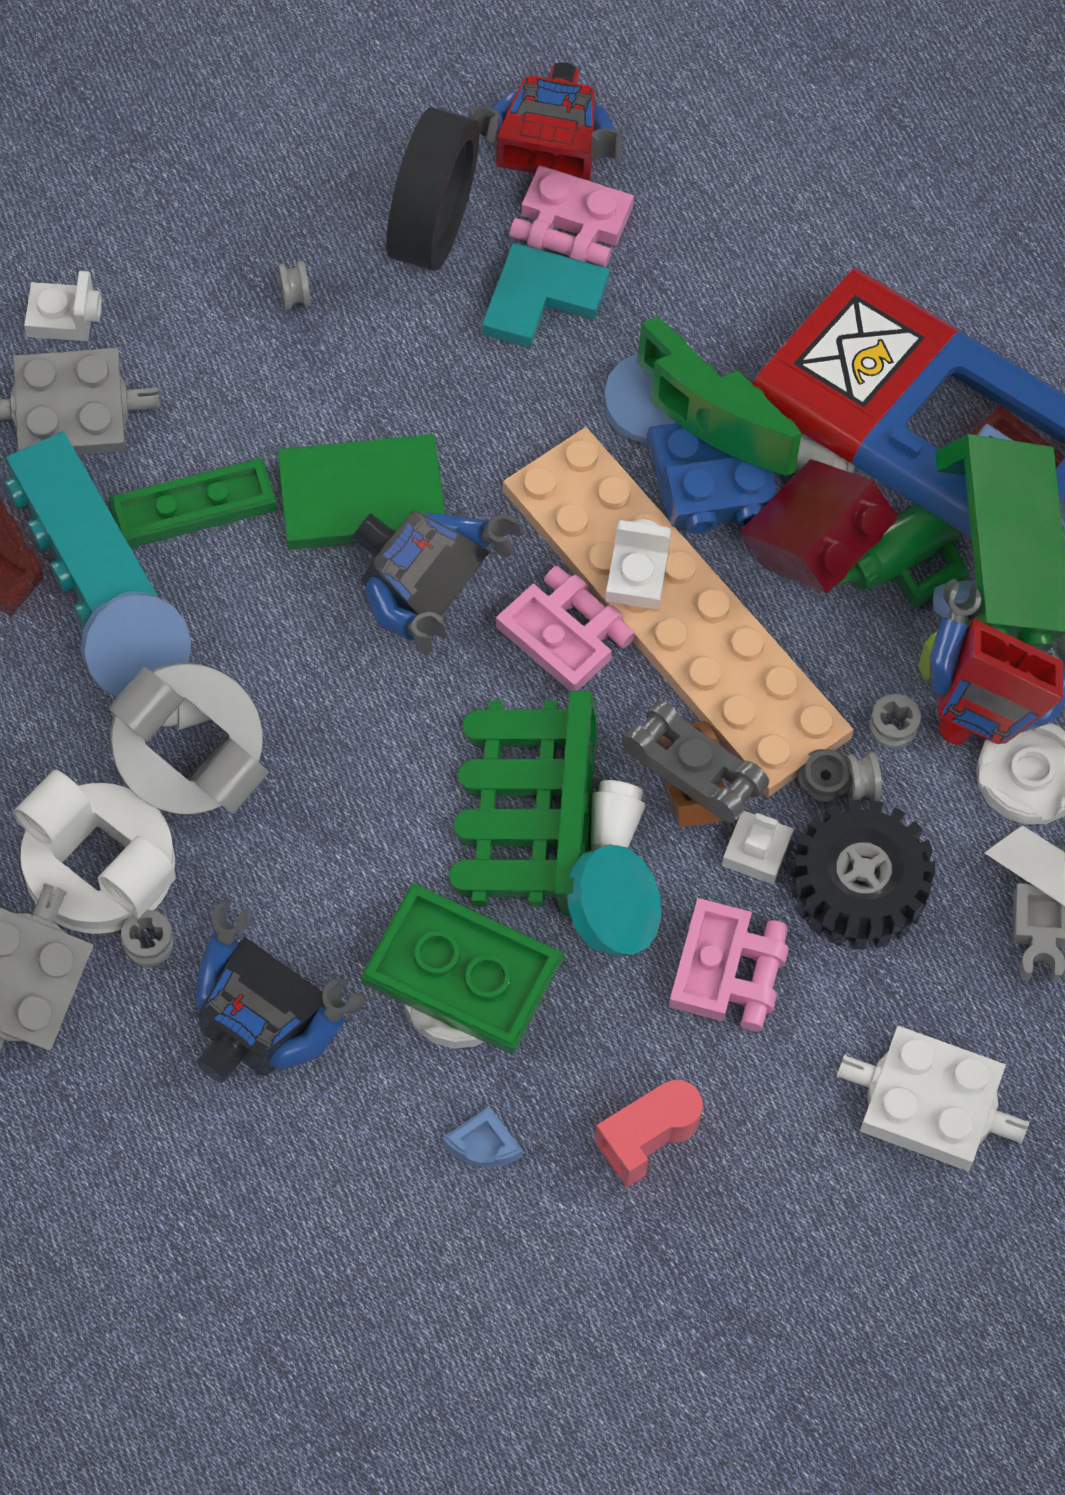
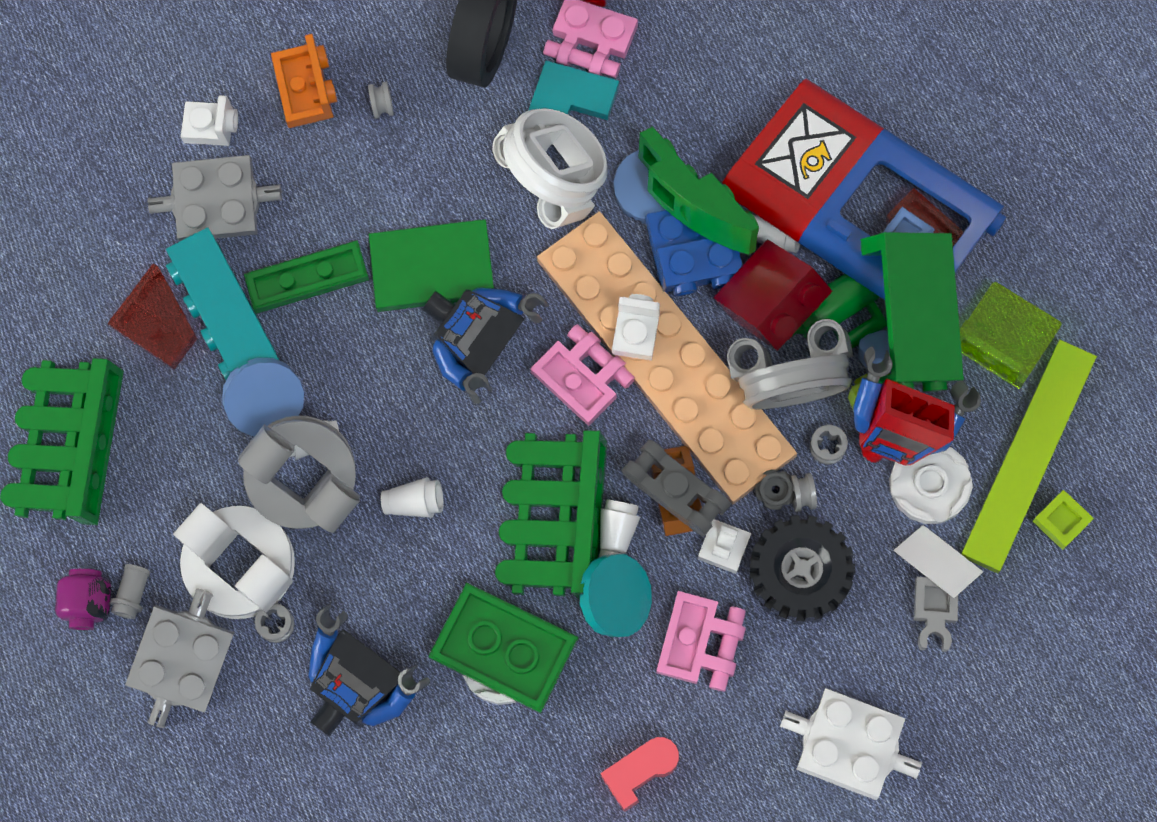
camera: 10 degrees right, 10 degrees up
medium blue tile [442,1106,523,1167] -> none
none -> orange bracket [271,34,338,128]
none -> white cone [381,477,444,518]
none -> white piece [493,109,608,229]
none -> light grey piece [727,319,854,410]

